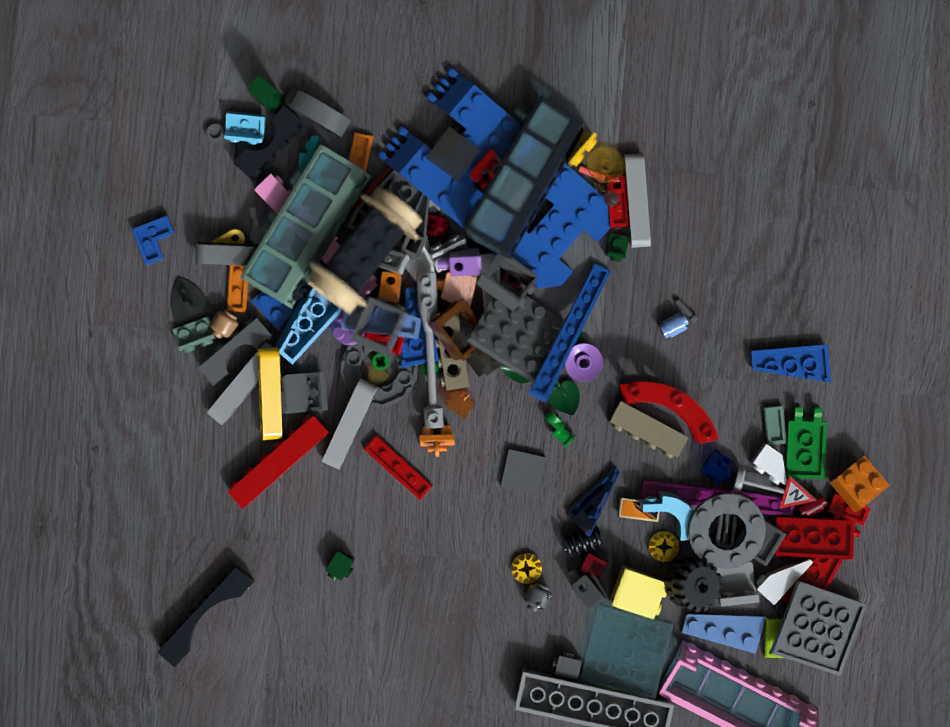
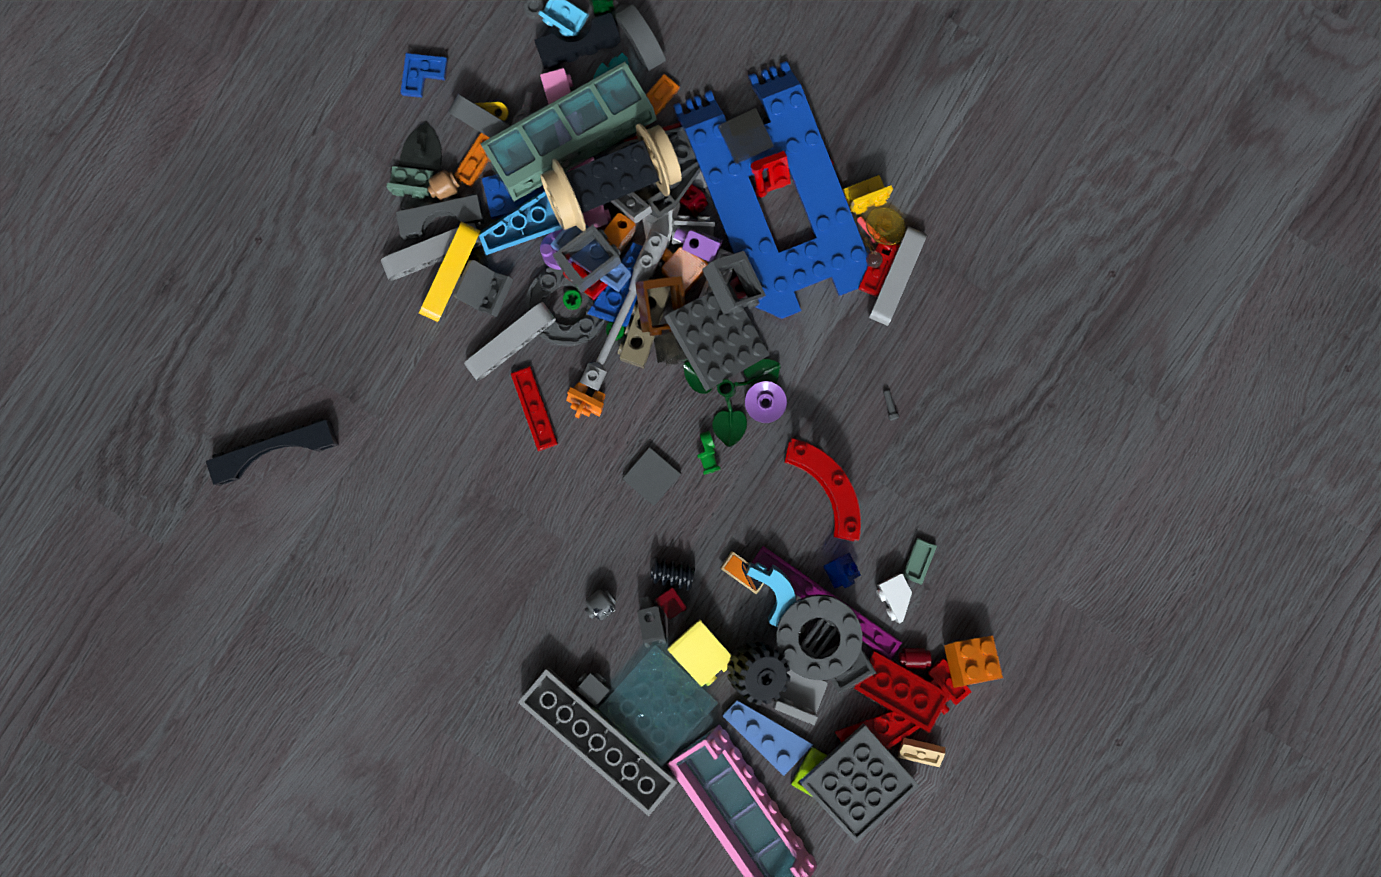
camera: 25 degrees right, 5 degrees down
red brick [227,415,330,509] -> none
black plant [292,281,308,301] -> none
dark green brick [325,549,355,581] -> none
clear yellow tile [367,367,390,386] -> none
clear orange brick [445,390,476,419] -> none
window [464,96,585,259] -> none
yellow gear [511,553,542,584] -> none
blue tile [528,262,611,402] -> none
dark blue wing [566,466,620,537] -> none
dark green bracket [606,233,629,262] -> none
dark tan brick [609,401,689,459] -> none
yellow gear [649,531,679,562] -> none
medium blue brick [659,313,689,338] -> none
light grey piece [732,466,816,509] -> none
blue wing [750,344,831,383] -> none
white slope [755,558,813,605] -> none
green tile [785,406,827,479] -> none
none -> tan plate [898,738,945,767]

